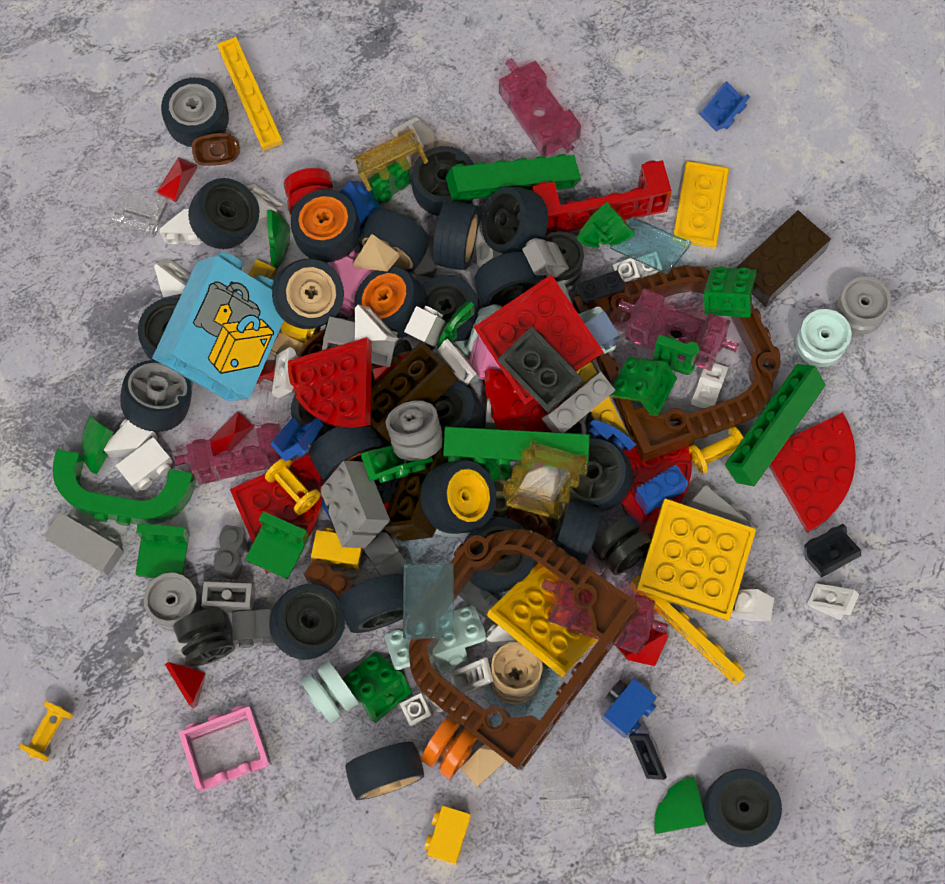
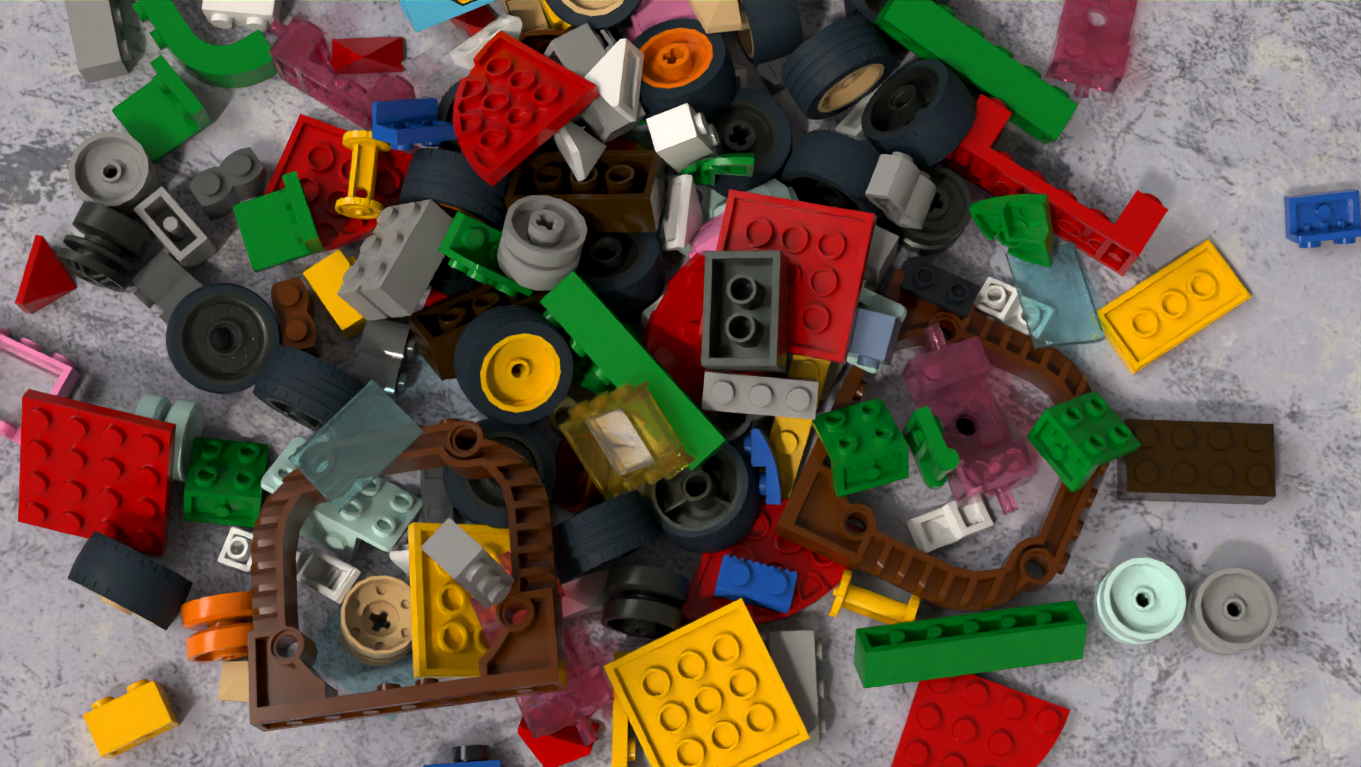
camera: 40 degrees right, 5 degrees up
none -> red plate [18,389,176,557]
none -> light grey brick [421,517,515,610]
none -> white slope [553,121,607,182]

